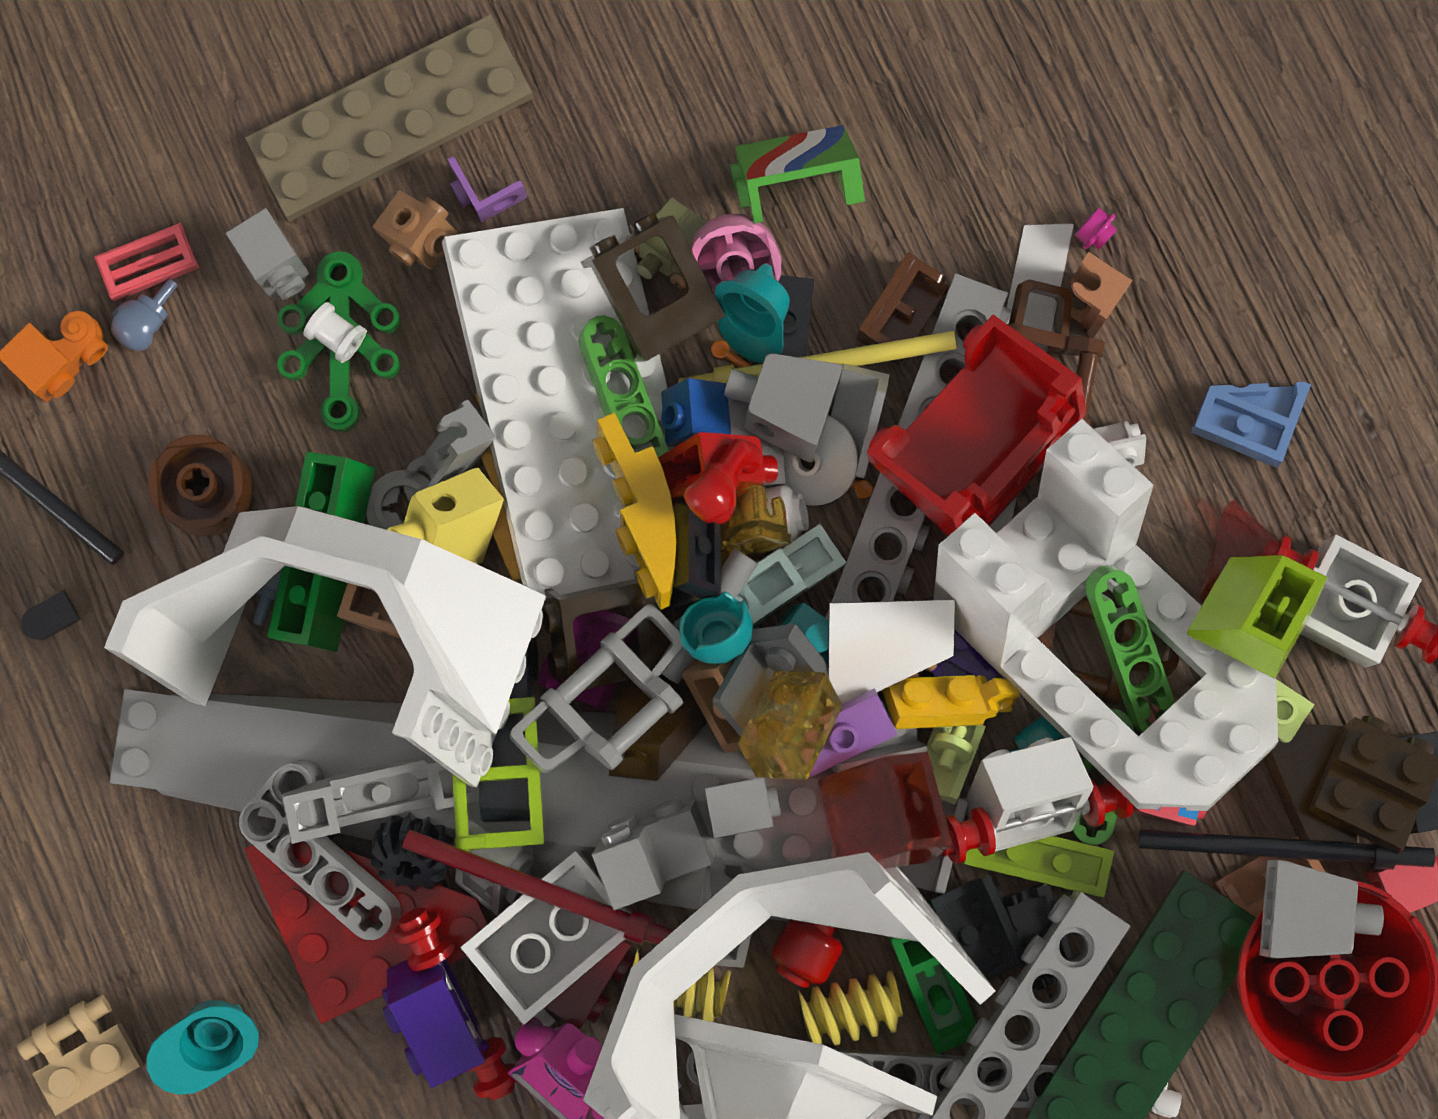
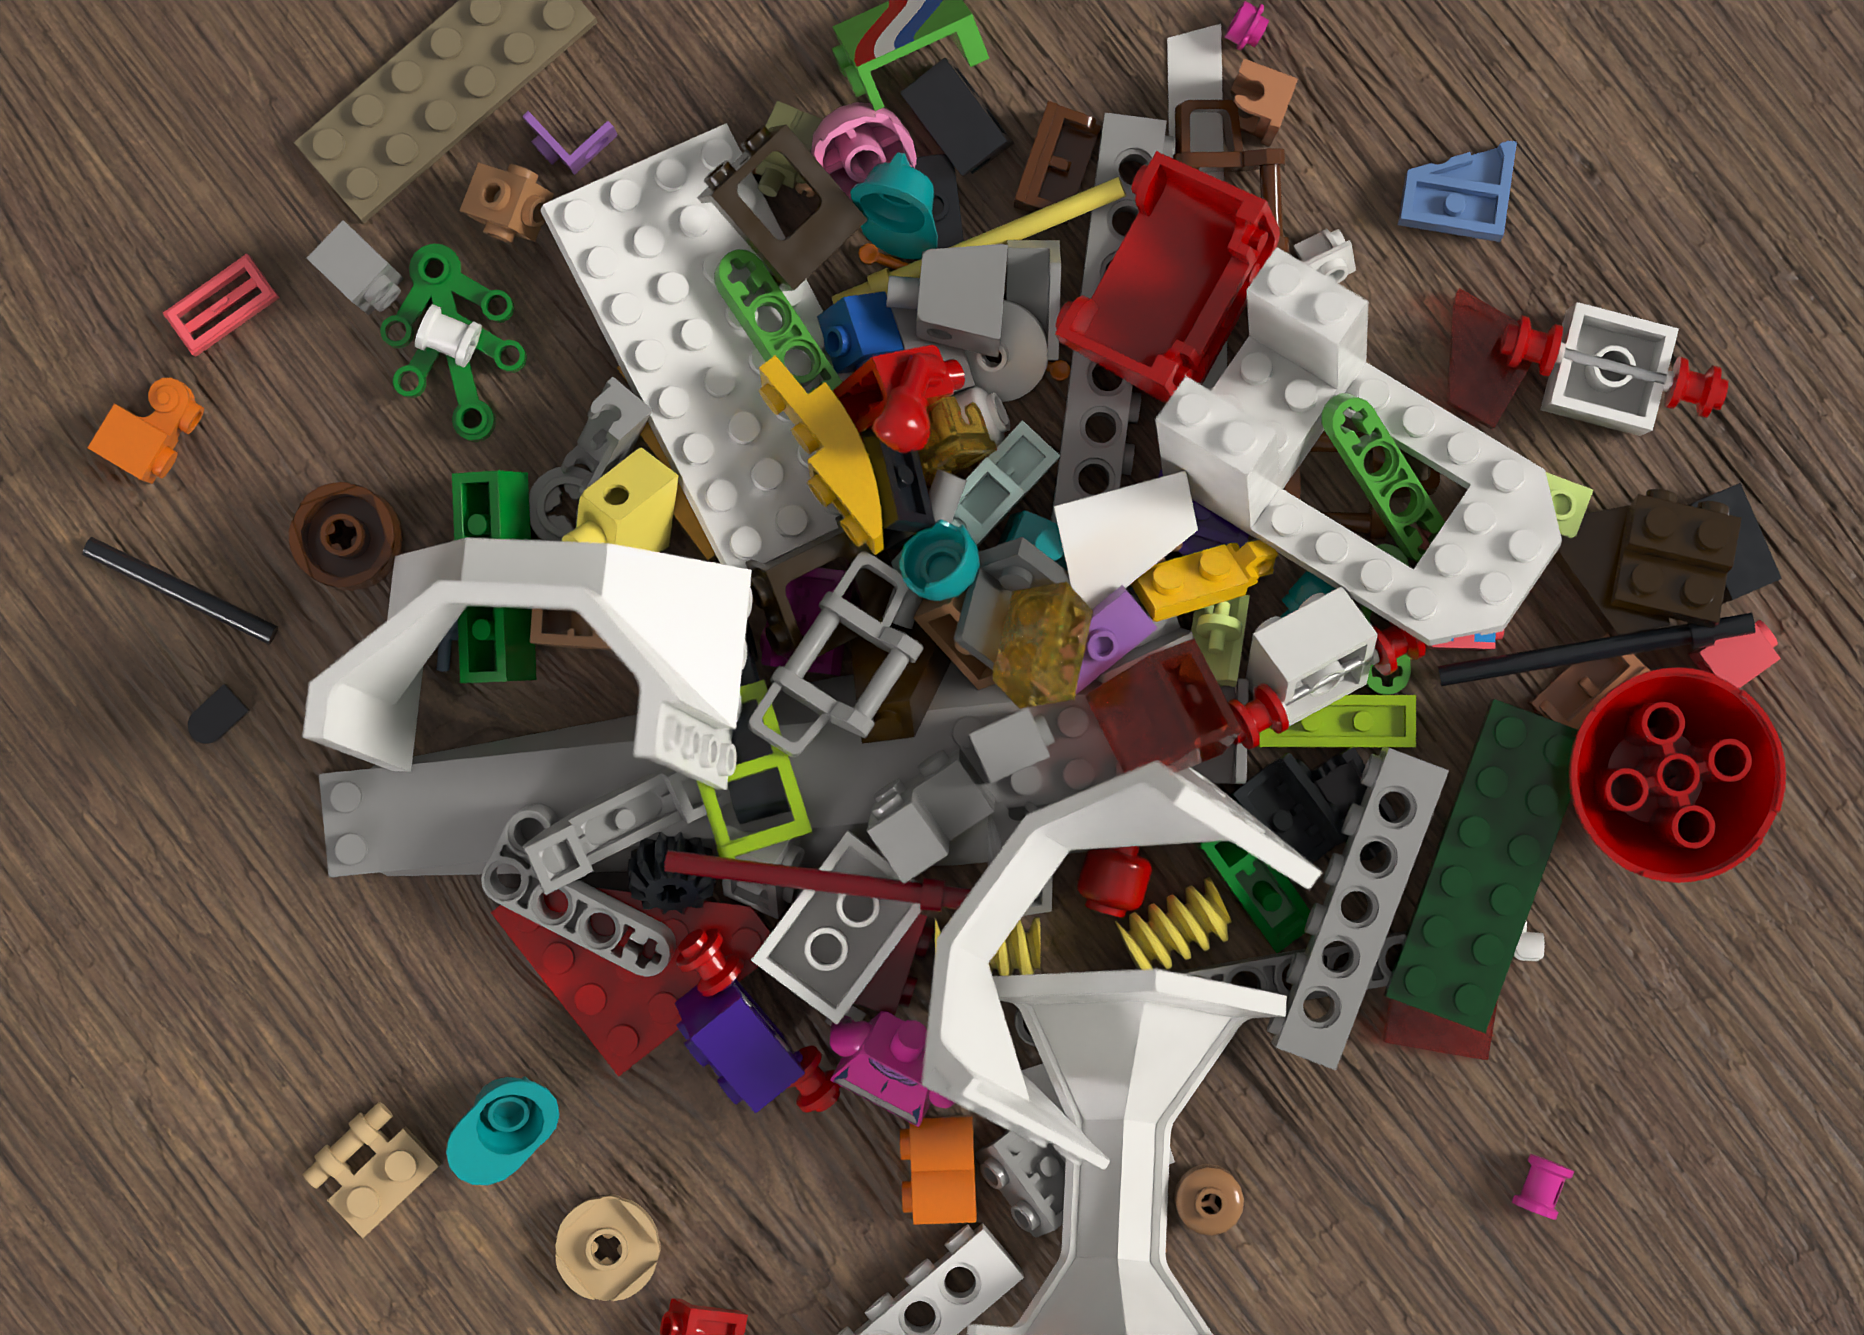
camera: 10 degrees left, 5 degrees up
sand blue piece [111,279,178,351] -> none
lime slope [1187,555,1328,679] -> none
light grey torso [1259,860,1384,958] -> none
none -> black hinge [900,57,1015,176]

